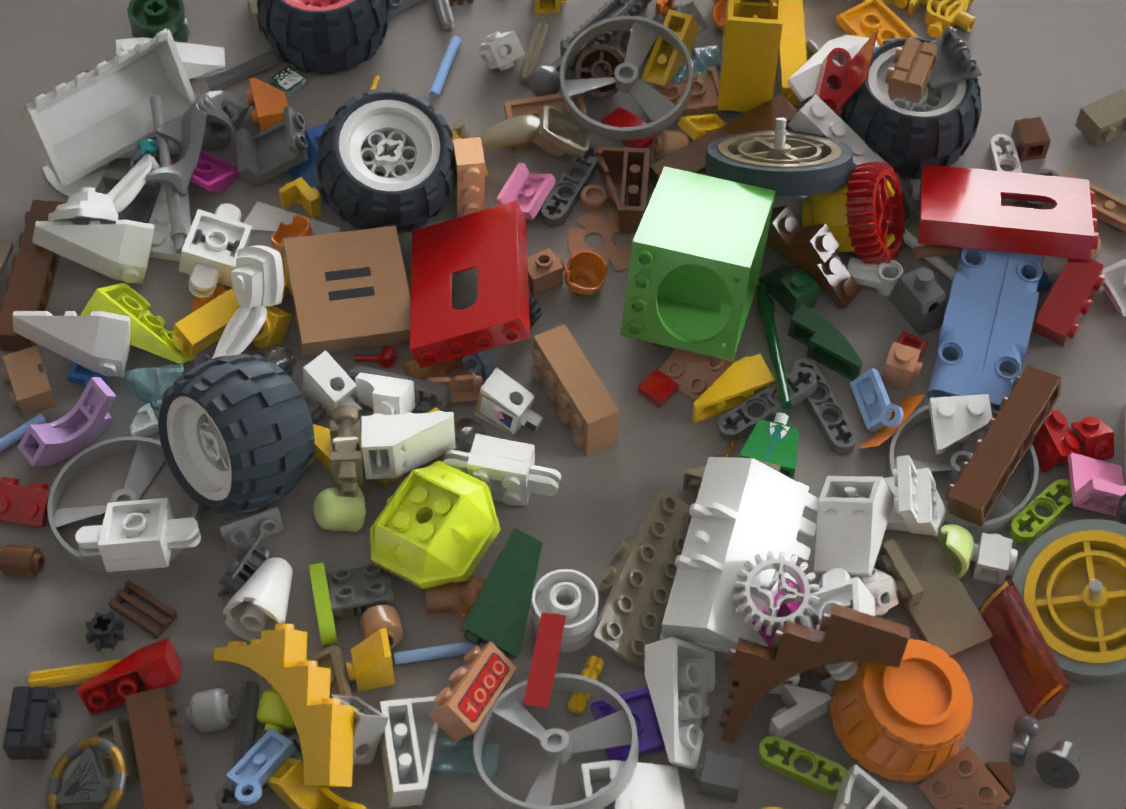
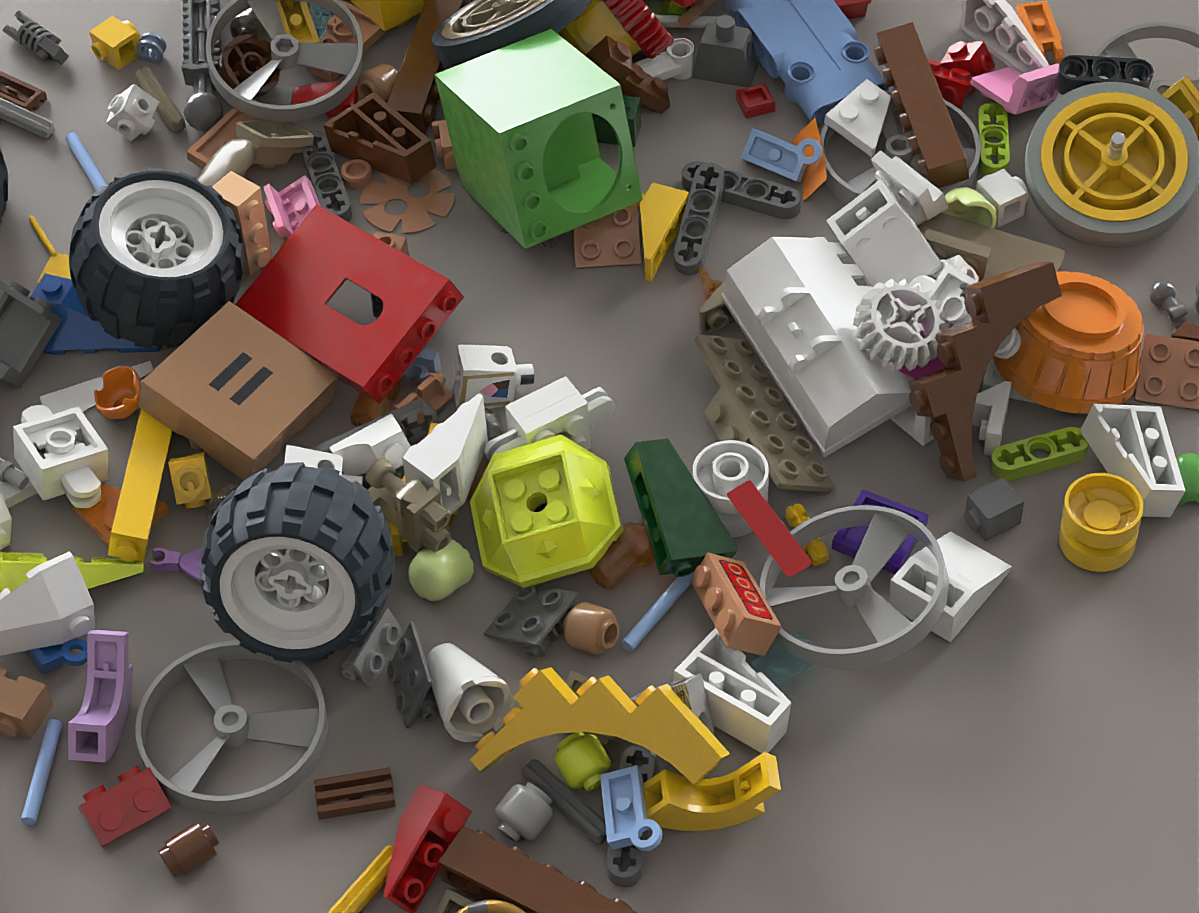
camera: 40 degrees left, 5 degrees down
white brick [75,498,201,572] -> none
black gear [85,611,125,651] -> none
clear light blue slope [124,364,185,412] -> none
white tile [130,403,159,437] -> none
white piece [212,245,284,359] -> none
yellow bracket [279,177,322,219] -> none
lime beam [308,562,338,646] -> none
yellow slope [346,628,395,692] -> none
red hand [355,346,397,369] -> none
medium nougat brick [531,324,620,456] -> none
orange hair [564,251,608,296] -> none
red tile [638,368,679,408] -> none
white wedge [644,637,715,769] -> none
yellow plate [677,113,726,141] -> none
green torso [740,413,799,480] -> none
dark green bar [757,283,792,410] -> none
dark green slope [788,304,862,381] -> none
nougat brick [881,342,923,392] -> none
clear red slope [978,578,1070,720] -> none
none -> sand blue bush [136,32,167,63]

